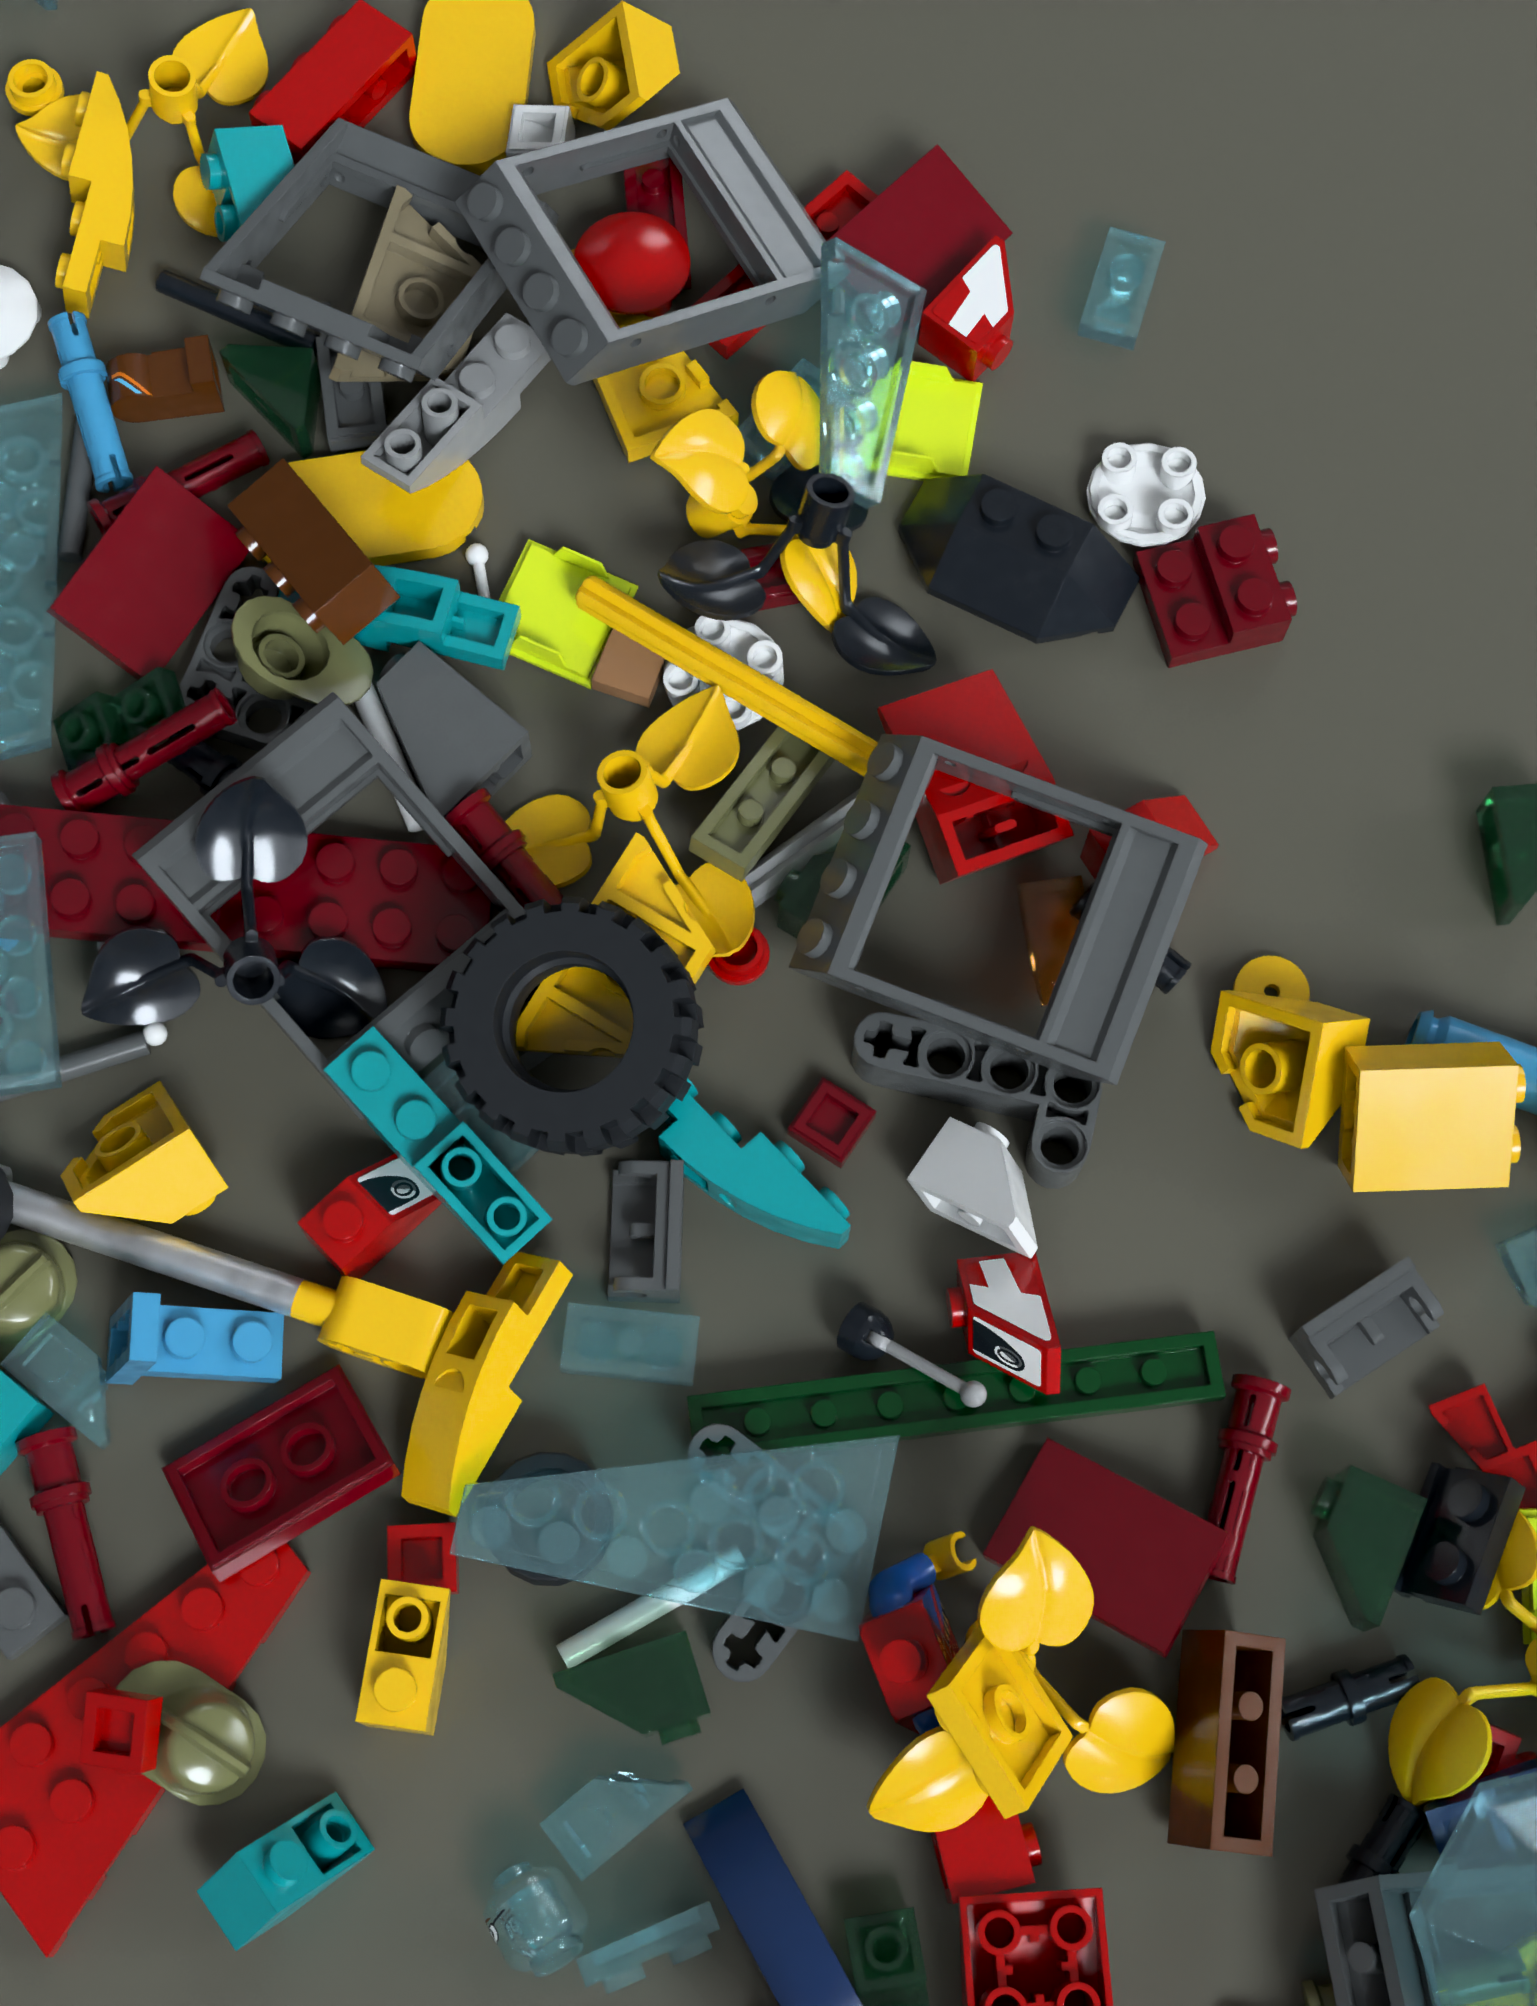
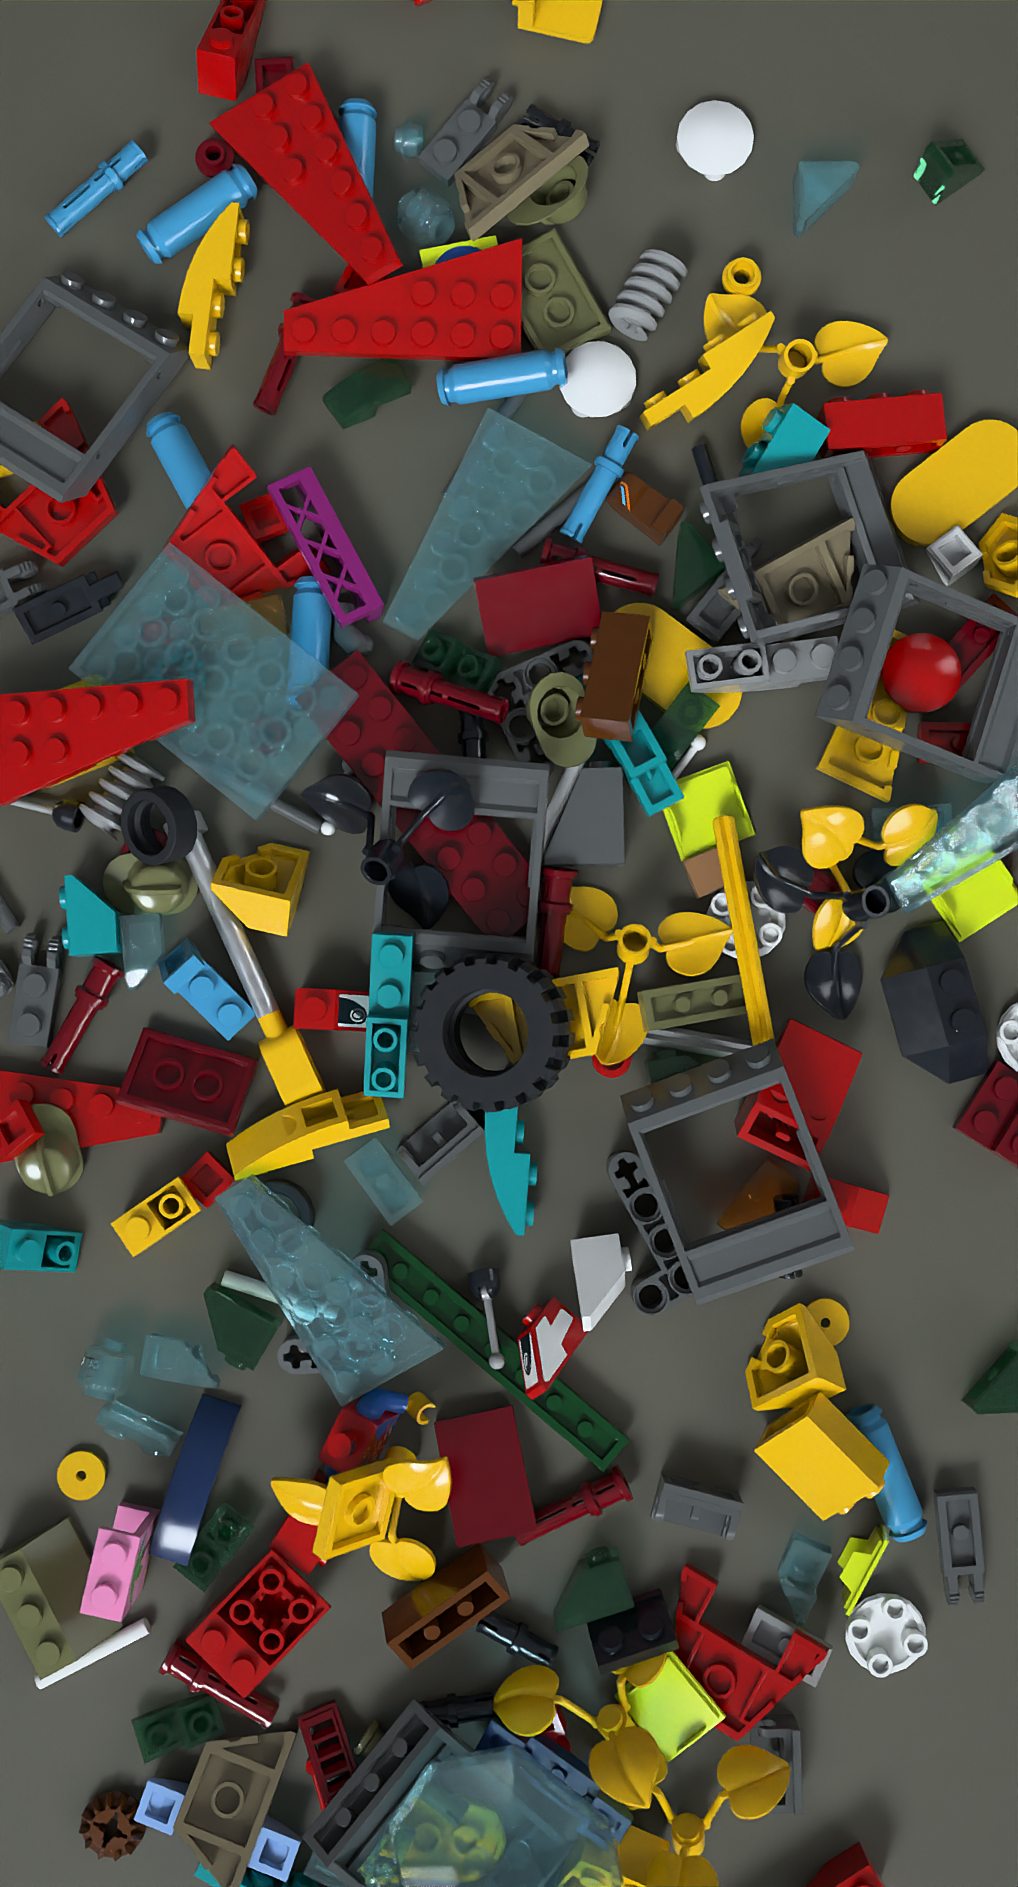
camera: 50 degrees right, 15 degrees up
dark red tile [787,1077,877,1169] -> none
none -> clear green slope [651,682,720,771]

